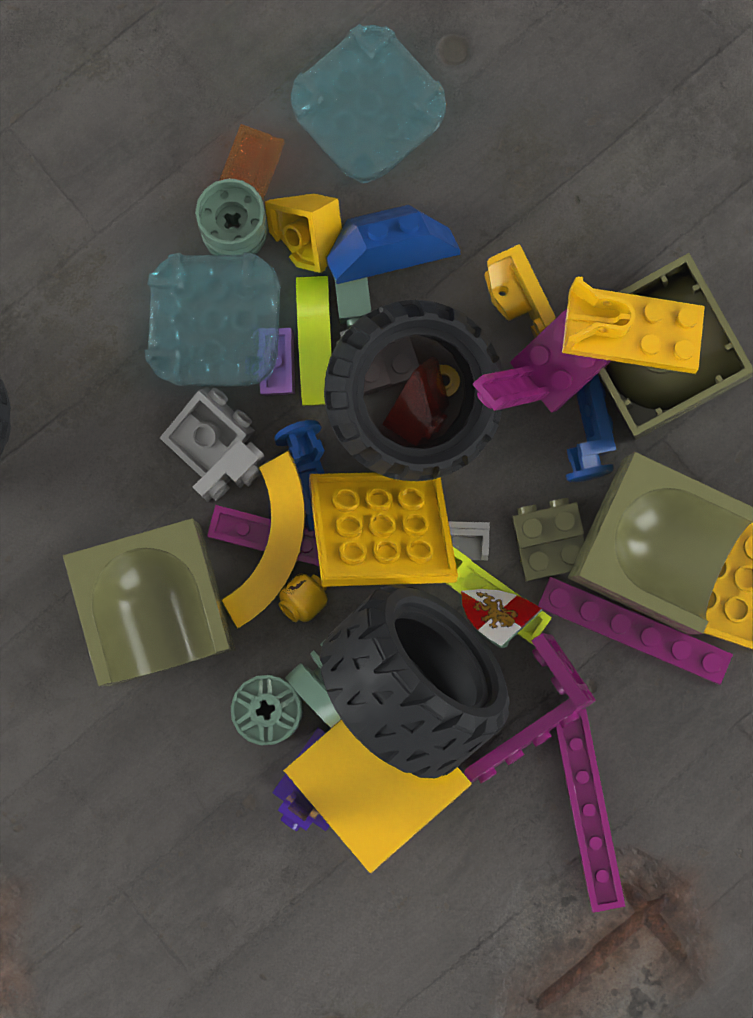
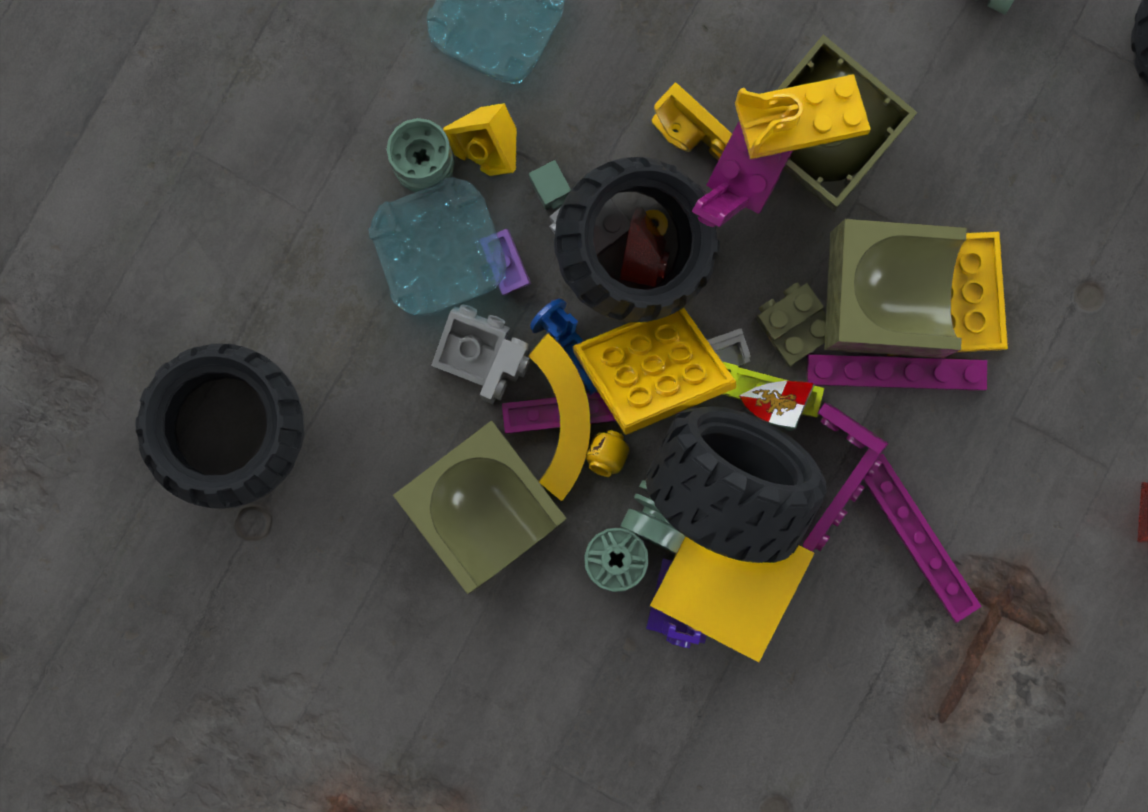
camera: 30 degrees left, 0 degrees up
clear orange plate [219,124,285,201] -> none
neon yellow slope [296,276,332,406] -> none
blue wedge [327,205,460,284] -> none
blue piece [565,374,616,482] -> none

